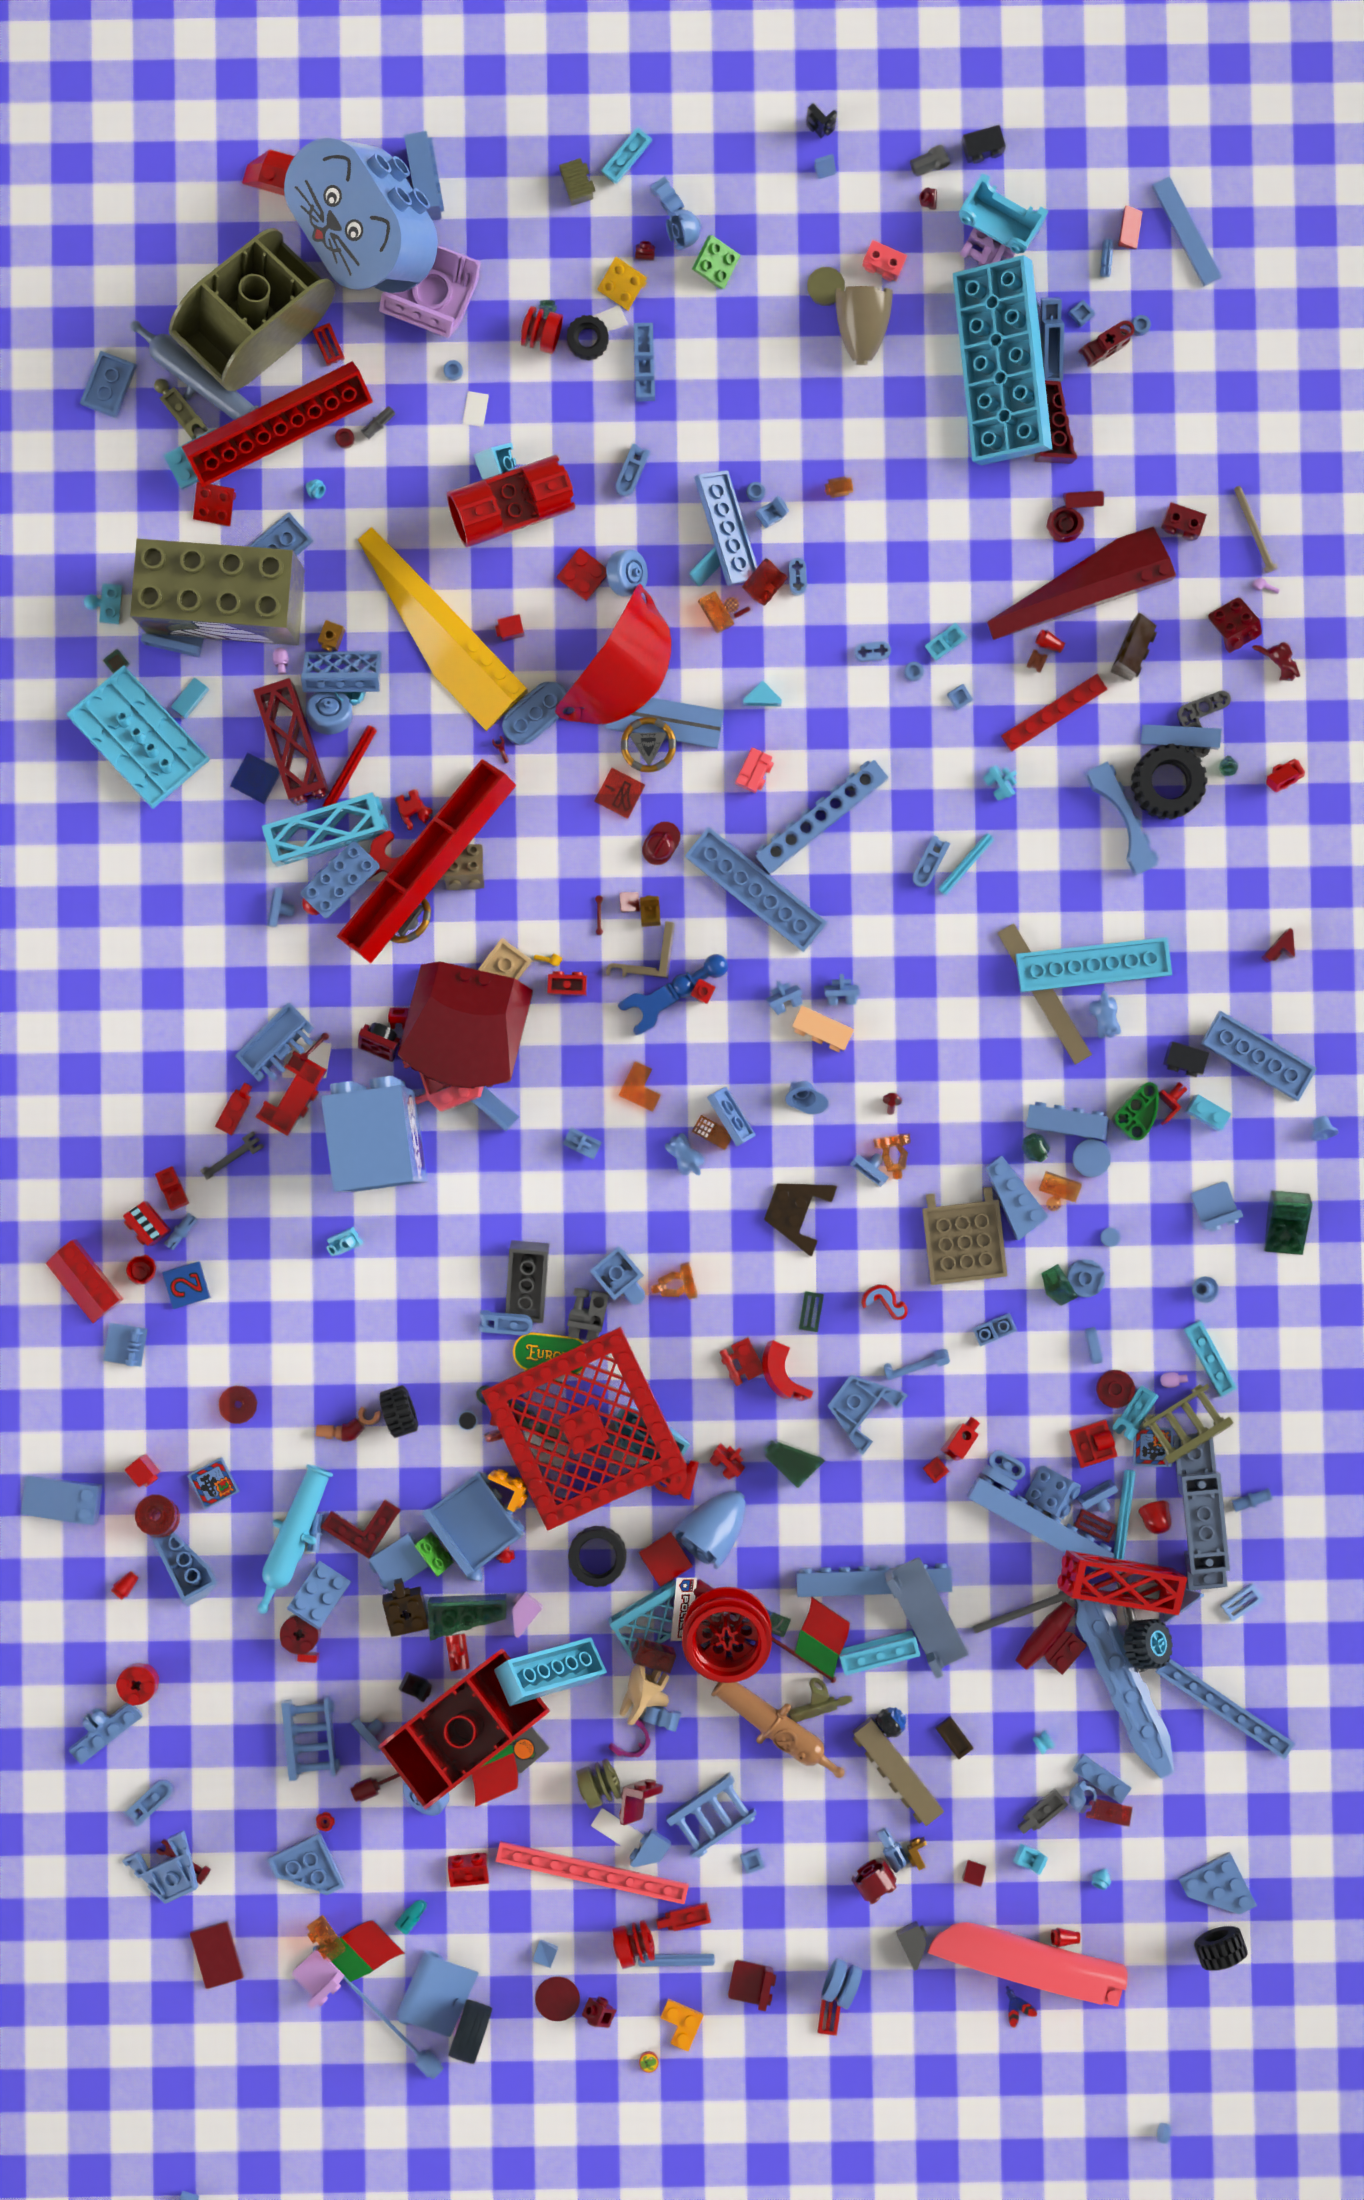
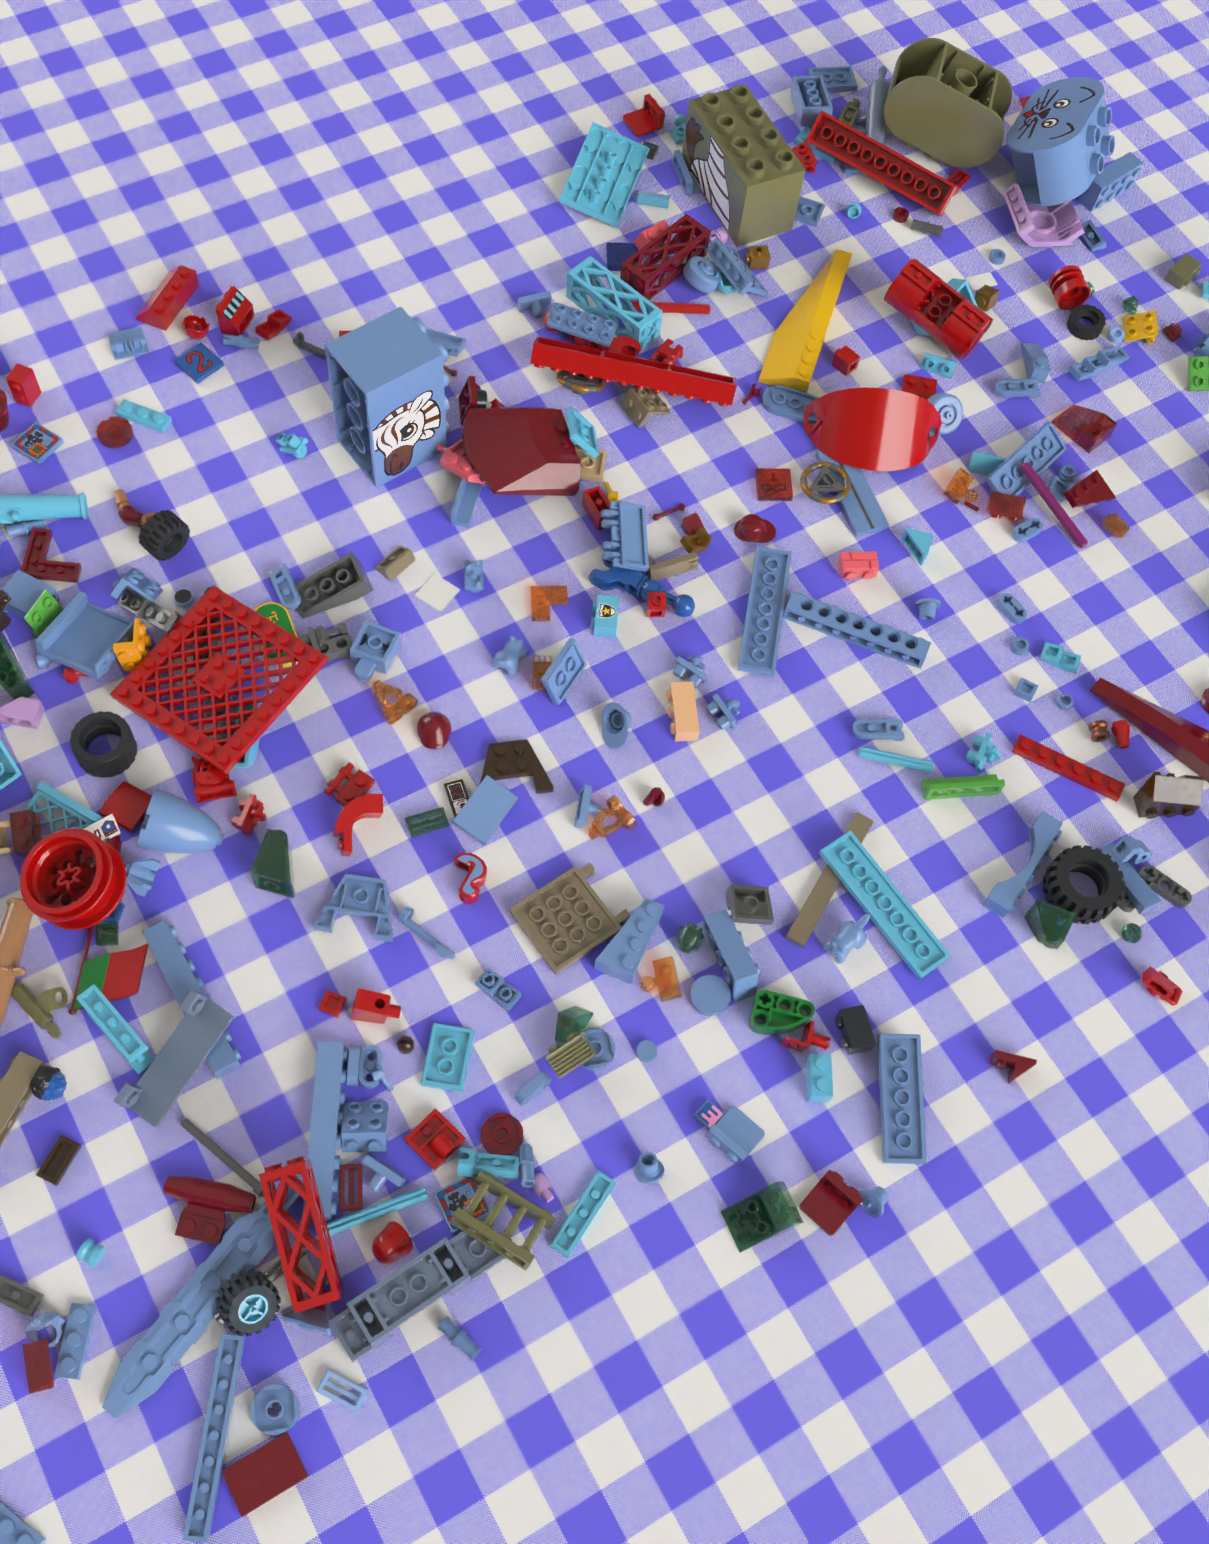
camera: 55 degrees right, 25 degrees down
none -> medium blue bracket [110,568,163,602]
none -> medium azure plate [115,399,172,434]
none -> dark grey slope [118,588,177,632]
none -> medium blue brick [125,858,161,897]
none -> dark red tile [221,1432,309,1517]
none -> medium blue plate [250,1384,299,1436]
none -> medium blue hand [370,1066,393,1092]
none -> dark tan slope [375,546,416,581]
none -> dark brown hinge [397,1035,414,1054]
none -> white sticker [415,573,460,612]
none -> dark red hat [417,712,451,749]
none -> medium azure tile [421,1023,475,1093]
none -> tile [444,779,469,818]
none -> medium blue tile [452,775,518,845]
none -> medium blue axle [519,1143,536,1188]
none -> olive brick [545,1030,597,1078]
none -> medium azure plate [566,406,599,459]
none -> medium azure brick [590,595,620,638]
none -> medium blue hinge [601,501,649,572]
none -> red bracket [623,93,665,137]
none -> coral brick [634,220,669,250]
none -> tile [694,1099,724,1130]
none -> flat silver plate [725,884,774,925]
none -> medium blue brick [791,76,833,127]
none -> dark red bracket [799,1169,864,1236]
none -> medium blue piece [915,598,941,620]
none -> medium azure hinge [920,352,957,378]
none -> bright green fence [921,774,1005,800]
none -> pearl gold brick [974,284,1000,312]
none -> magenta axle [1020,462,1088,548]
none -> medium blue slope [1021,343,1050,384]
none -> clear green slope [1024,899,1076,949]
none -> clear red slope [1051,404,1117,453]
none -> medium blue piece [1056,694,1073,710]
none -> dark red wing [1063,470,1116,508]
none -> medium blue slope [1081,220,1107,252]
none -> light blue tile [1107,327,1125,344]
none -> medium blue leg [1111,835,1152,864]
none -> plate [1122,296,1139,314]

